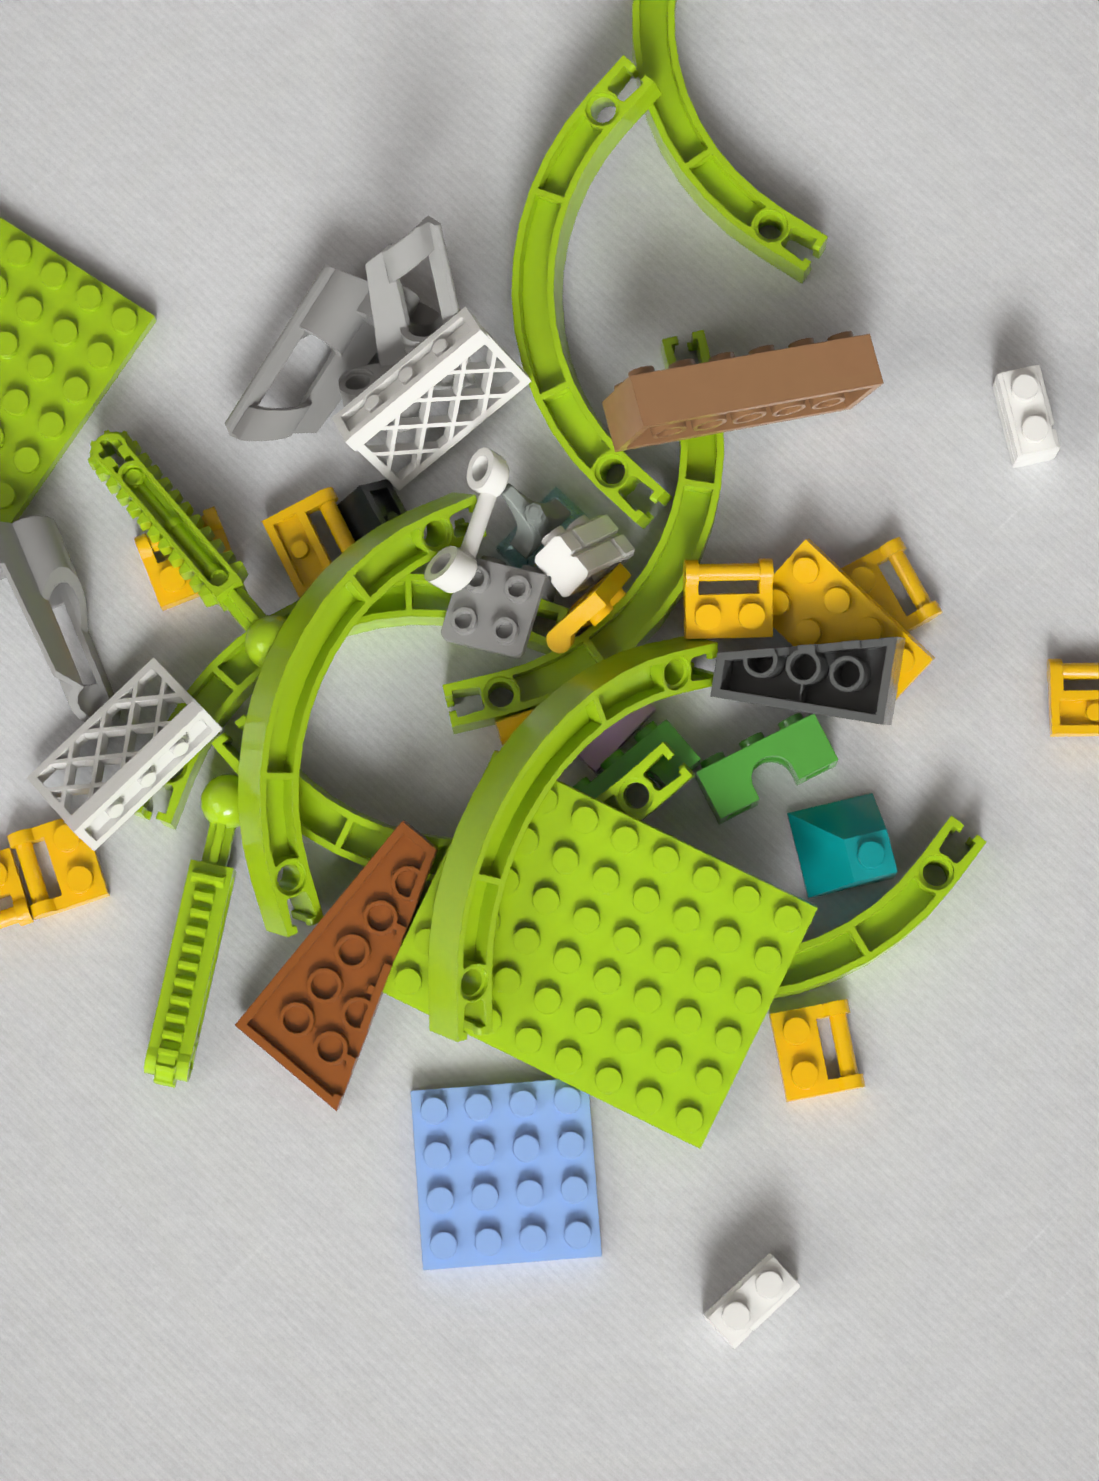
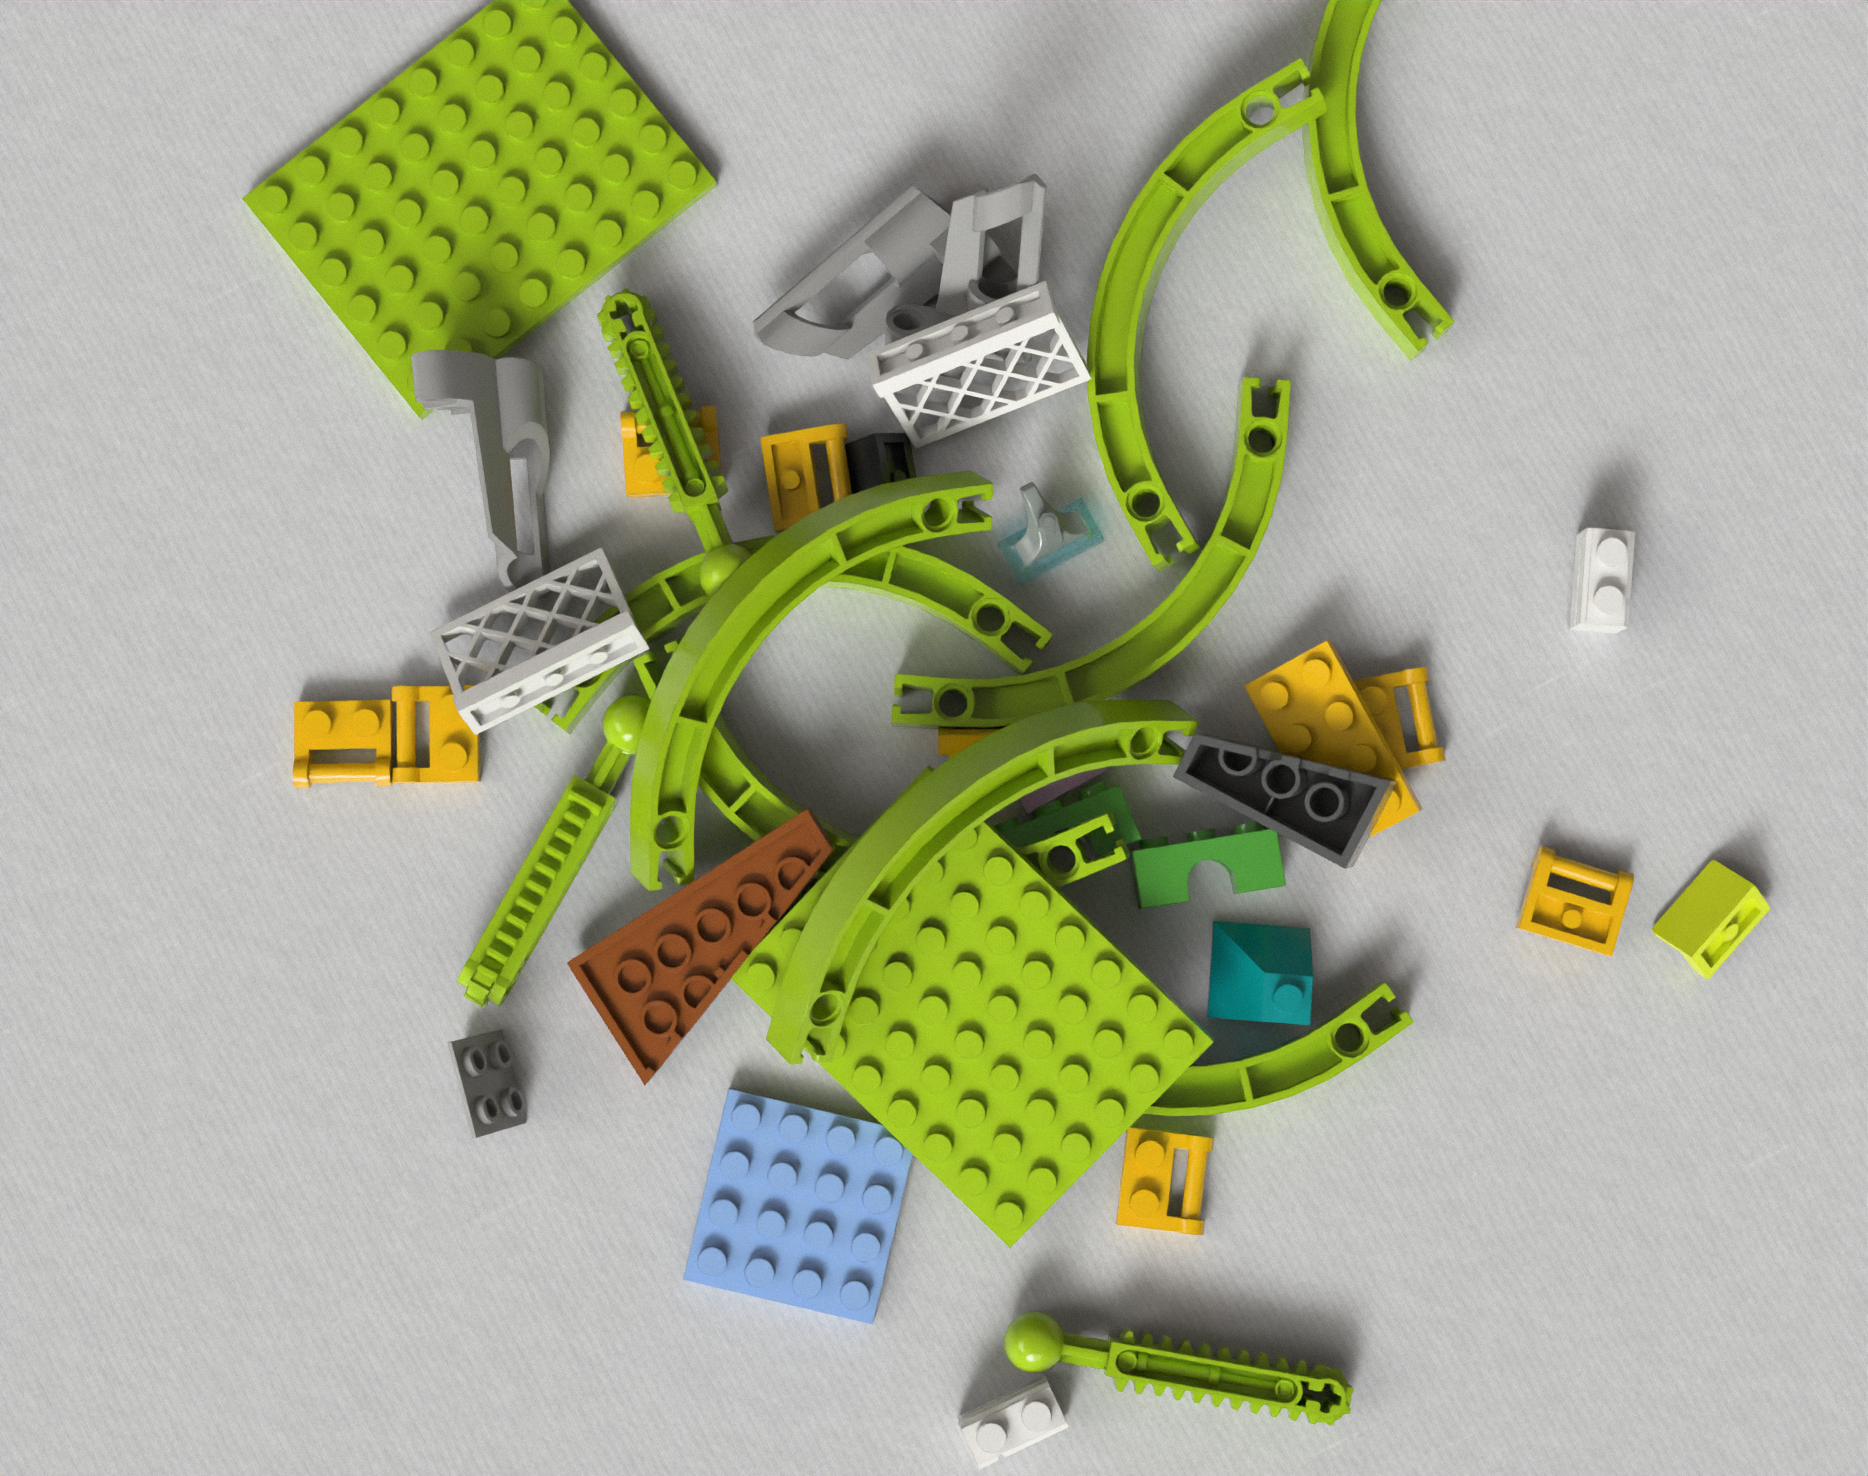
camera: 10 degrees right, 5 degrees up
white piece [424,447,509,593] -> none
light grey bracket [441,556,557,658] -> none
white brick [535,514,635,597] -> none
yellow plate [546,563,632,653] -> none
medium nougat brick [602,331,884,452] -> none
yellow plate [683,558,774,639] -> none
none -> light grey hinge [447,1030,526,1139]
none -> lime gear [1004,1311,1354,1426]

